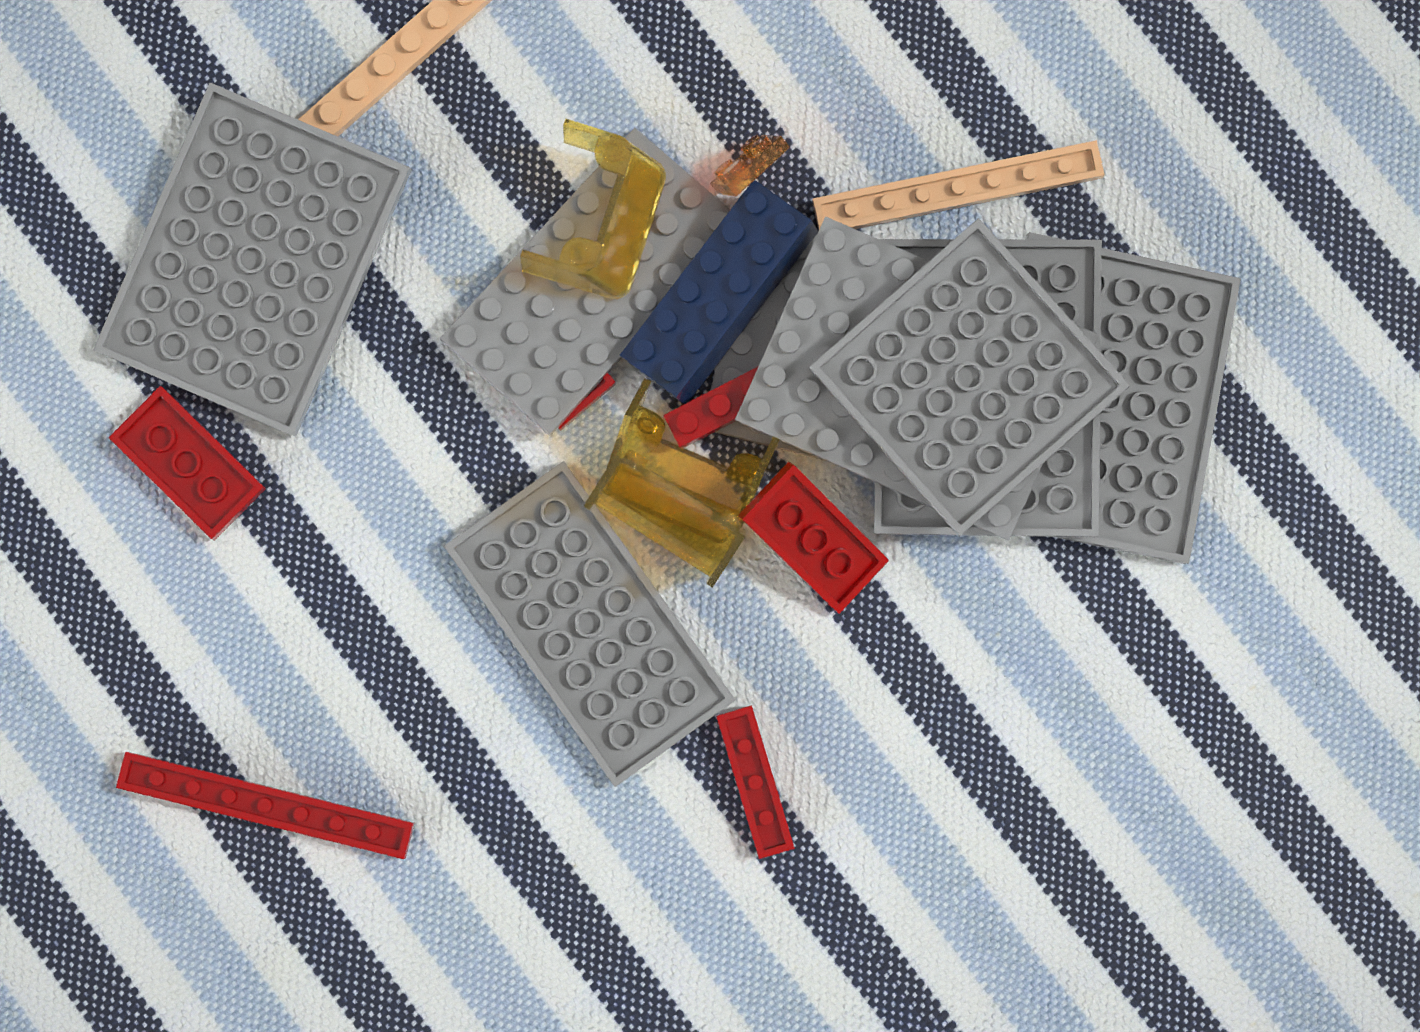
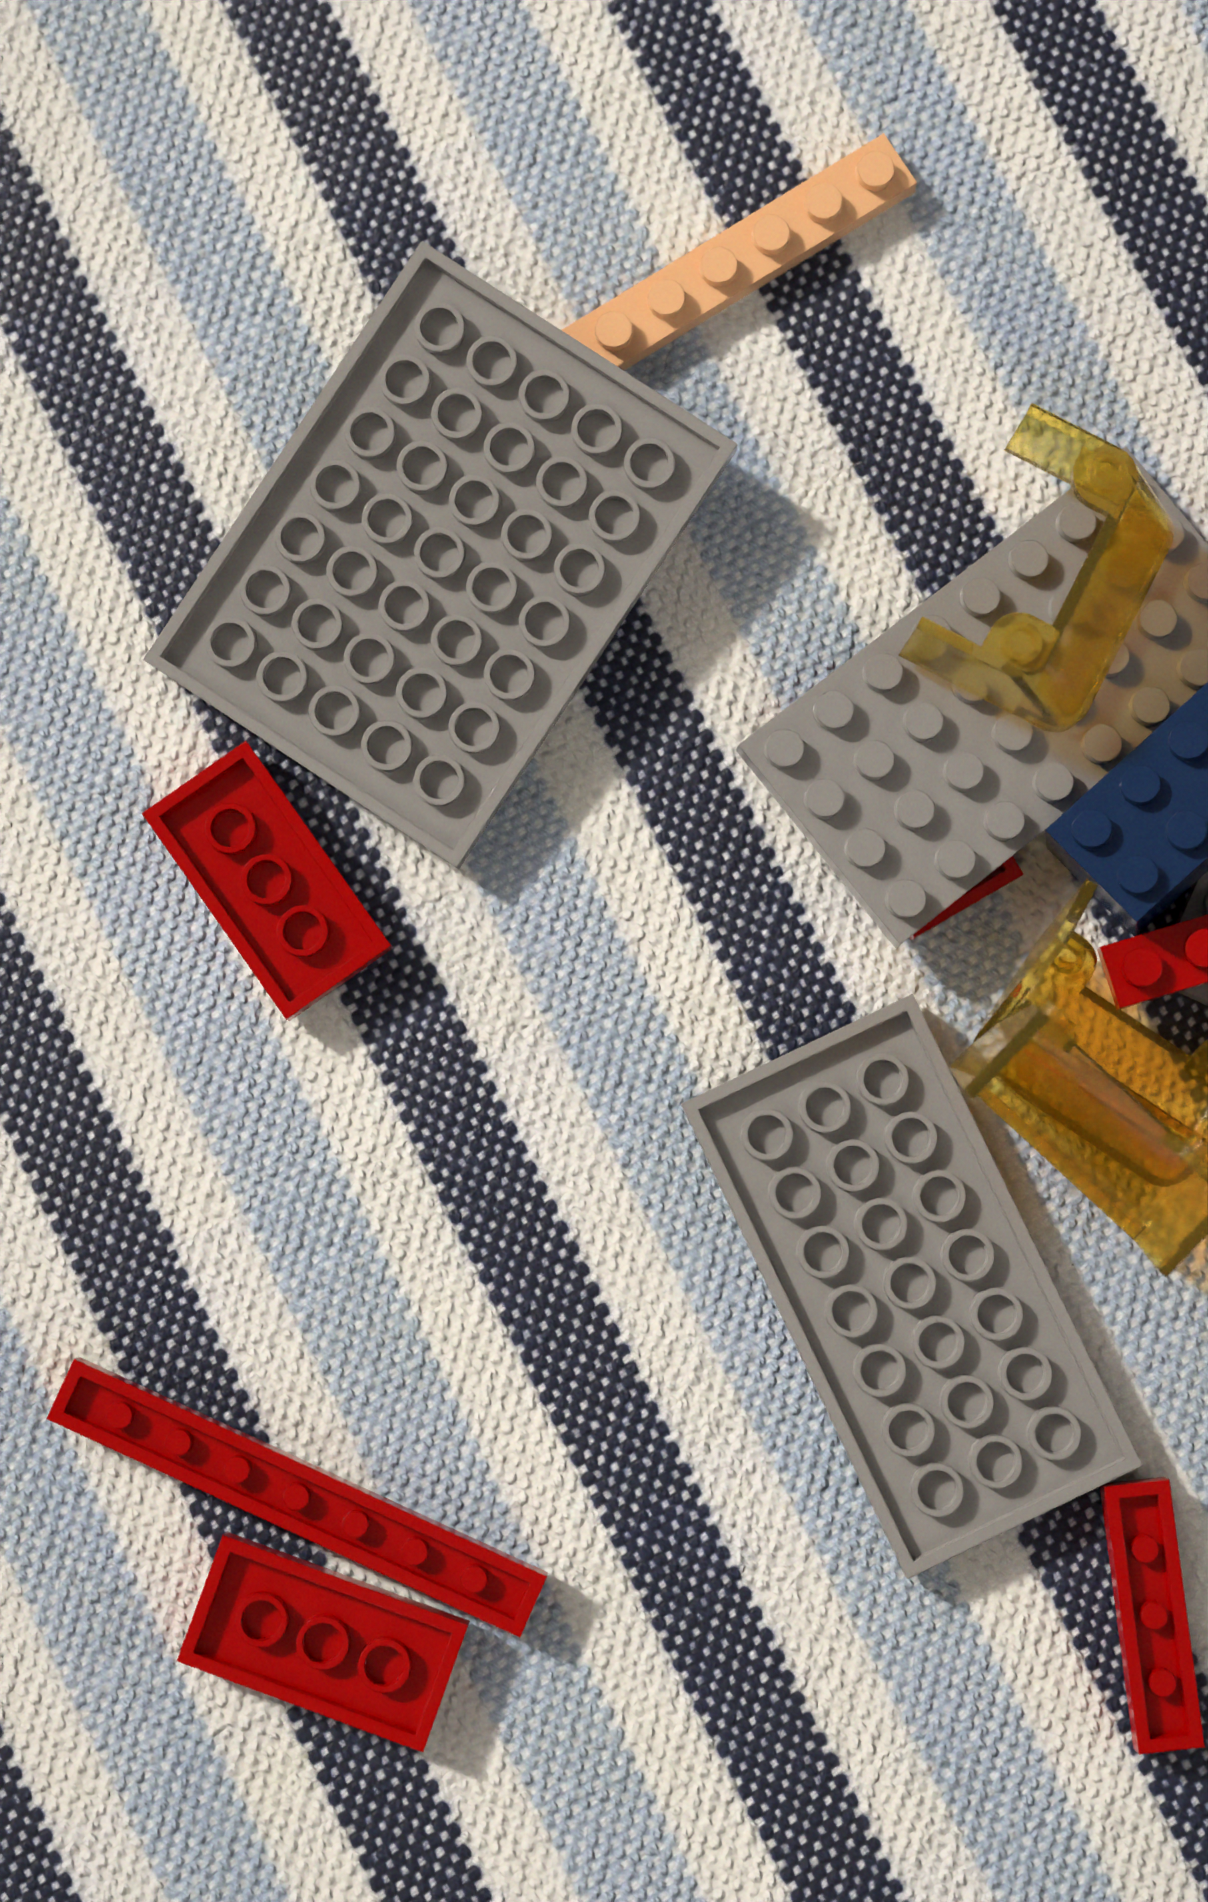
camera: 15 degrees right, 0 degrees up
none -> red plate [177,1532,470,1752]

